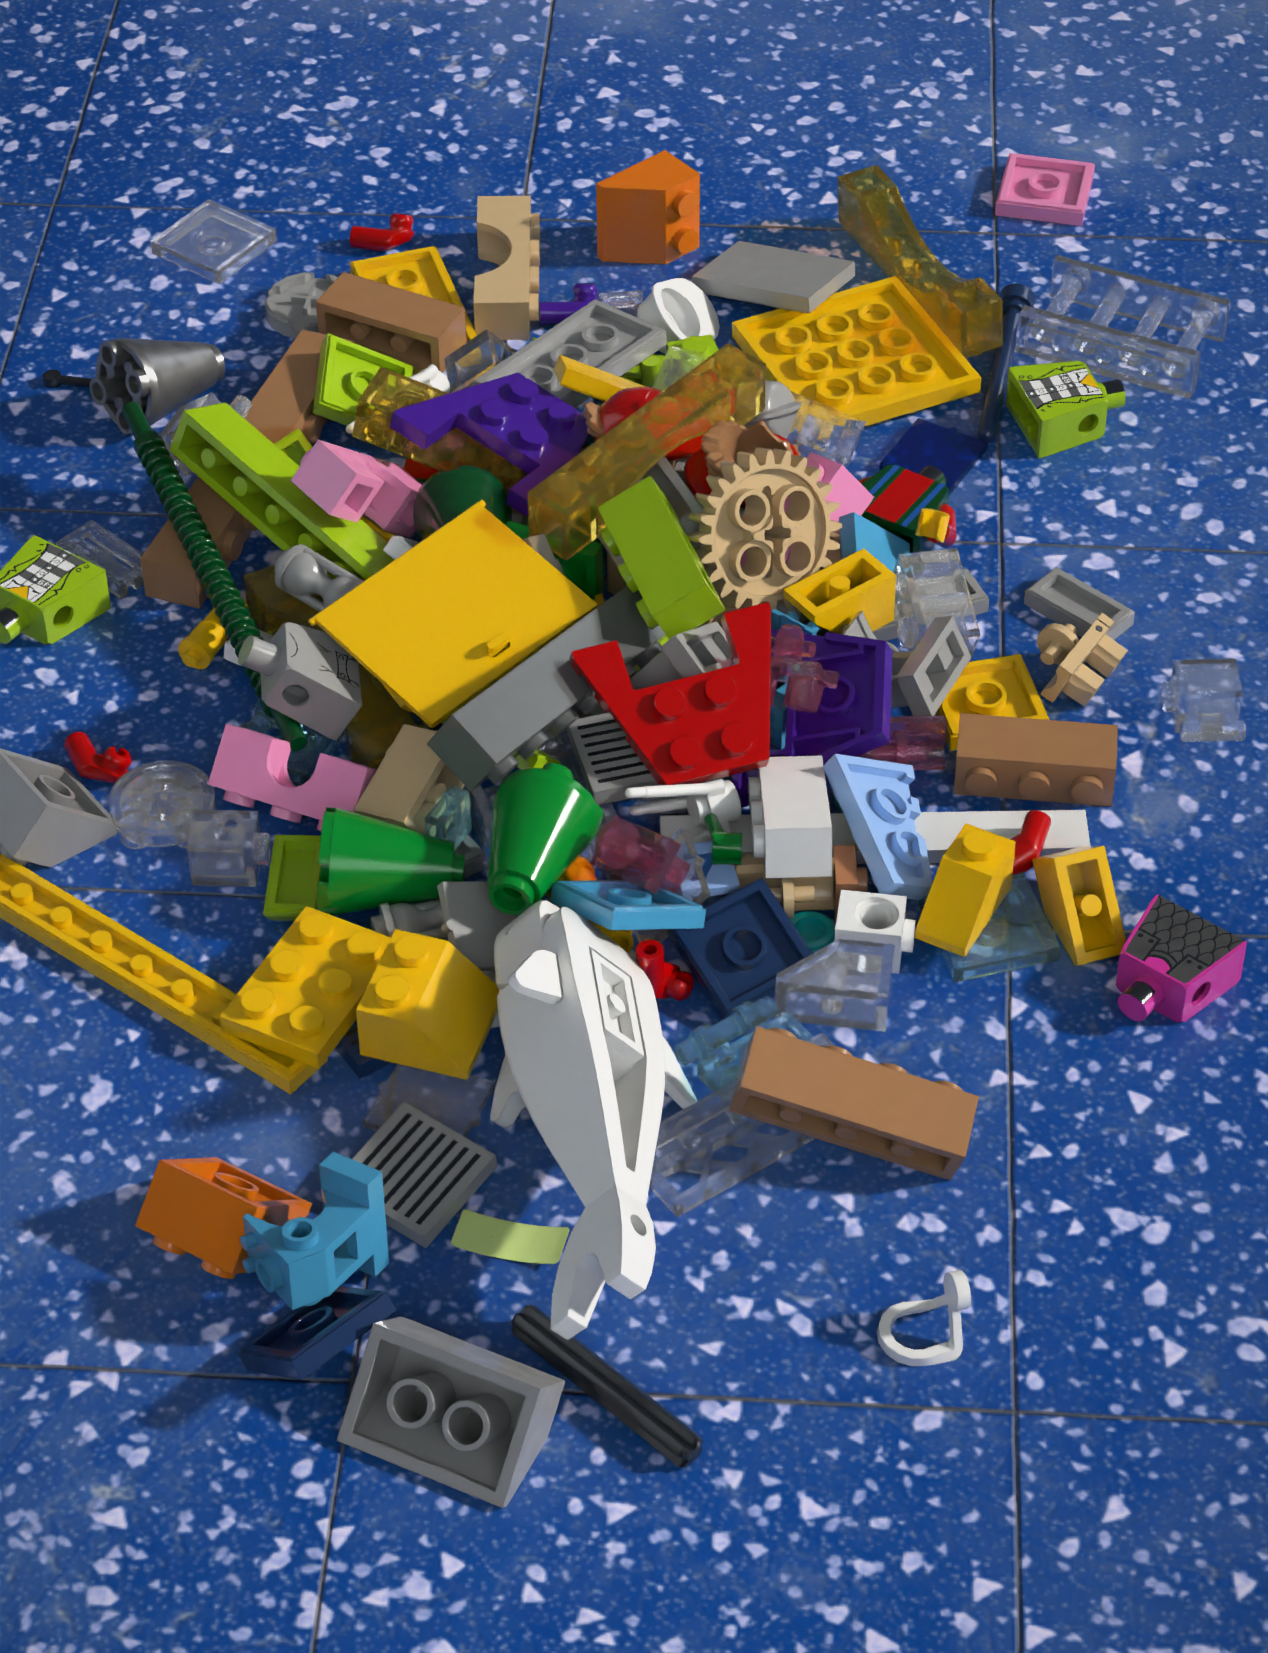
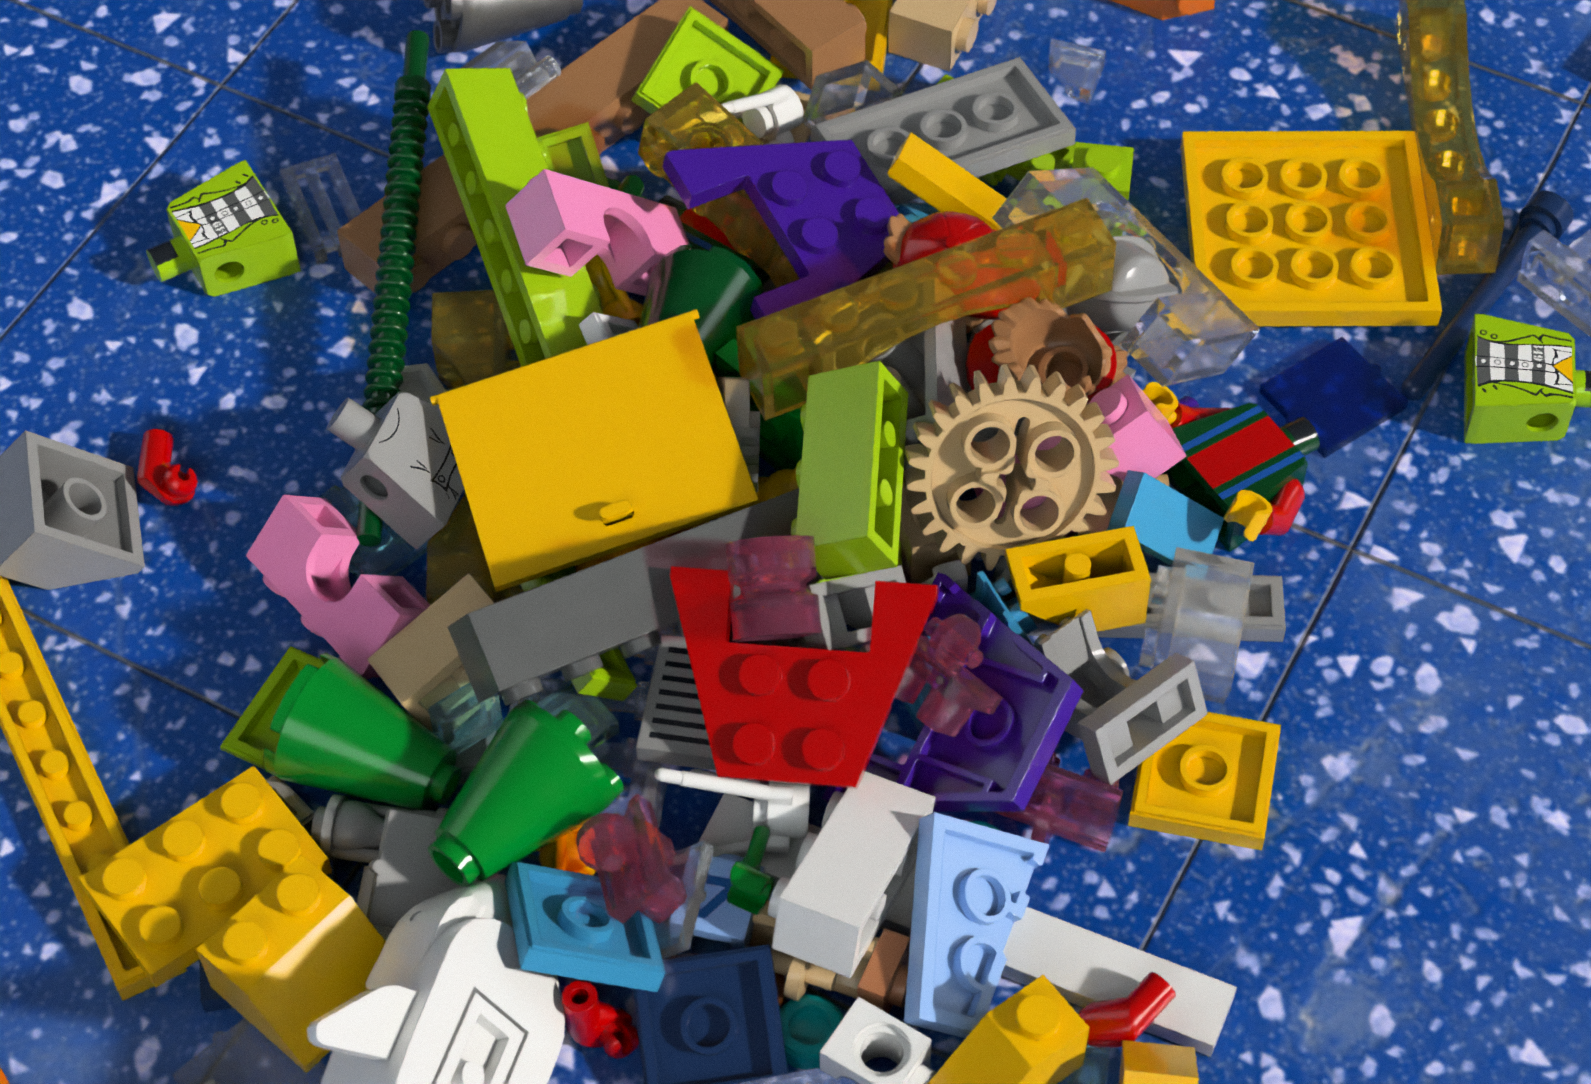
camera: 25 degrees right, 10 degrees up
clear tile [109,760,216,849] -> none
yellow piece [178,596,249,669] -> none
clear brick [187,809,270,887] -> none
light grey piece [274,544,364,612] -> none
dark purple arm [539,283,600,325] -> none
white piece [637,278,720,354] -> none
light grey tile [692,241,855,314] -> none
medium nougat brick [954,713,1118,807] -> none
light grey tile [1024,567,1135,640] -> none
tan hips [1037,613,1128,707] -> none
clear brick [1162,658,1246,742] -> none
none -> clear pink wheel [726,535,821,641]

